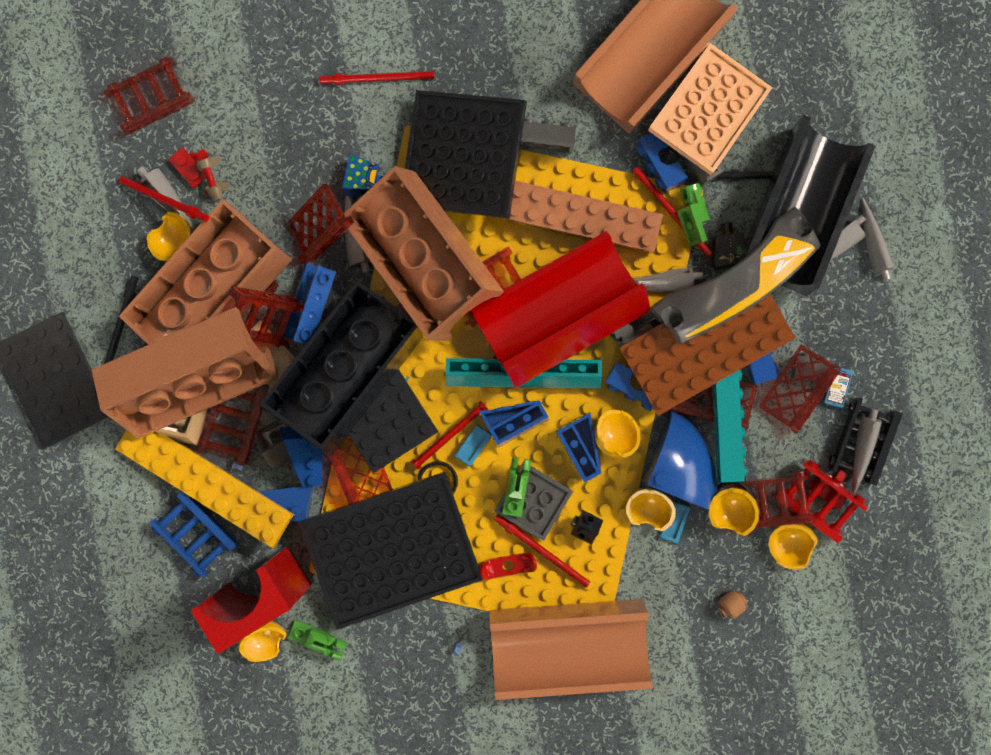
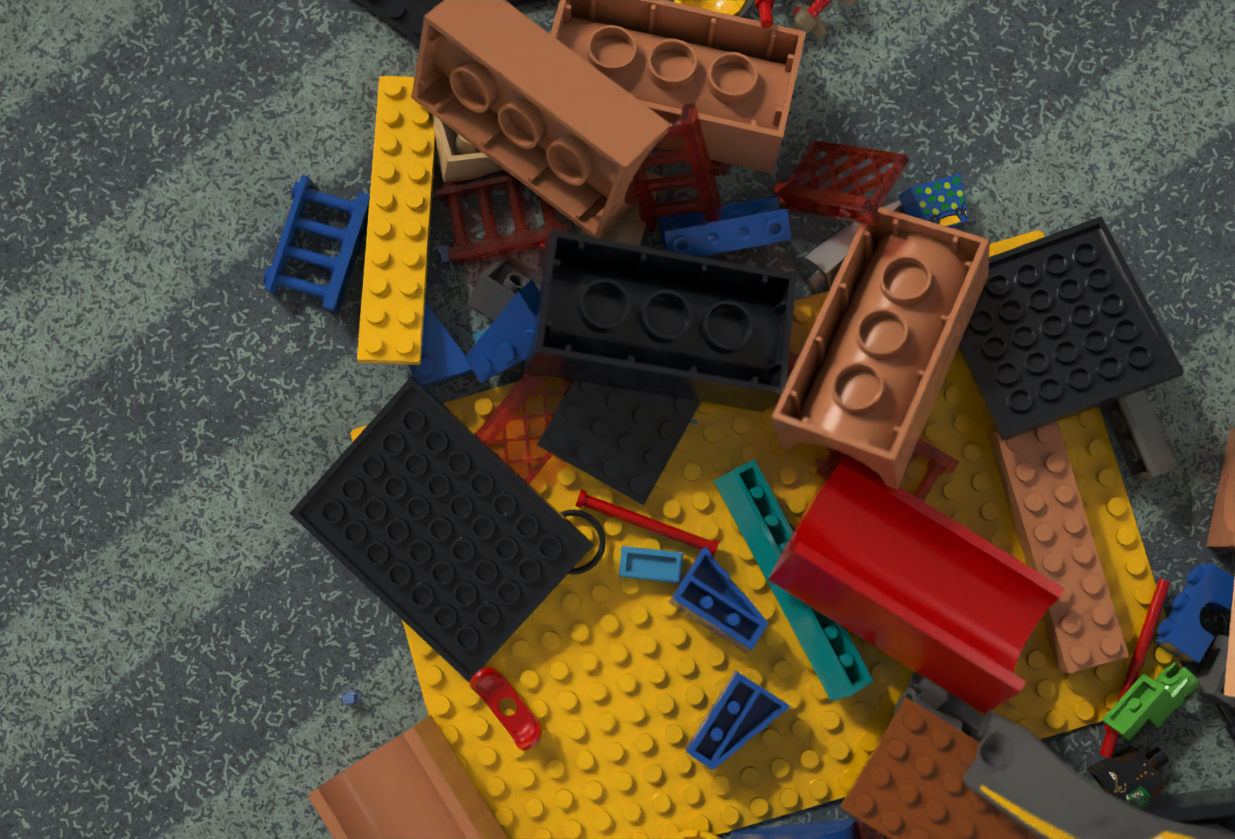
camera: 65 degrees right, 5 degrees down
red piece [191,546,312,654] -> none
yellow cylinder [238,621,287,662] -> none
bright green plate [288,620,348,661] -> none
red bar [319,71,434,85] -> none
red bar [493,514,590,588] -> none
dark grey plate [494,461,573,541] -> none
bright green plate [502,457,531,517] -> none
black brick [571,510,603,544] -> none
yellow cylinder [594,410,641,458] -> none
blue arch [605,362,654,411] -> none
light grey piece [633,268,703,293] -> none

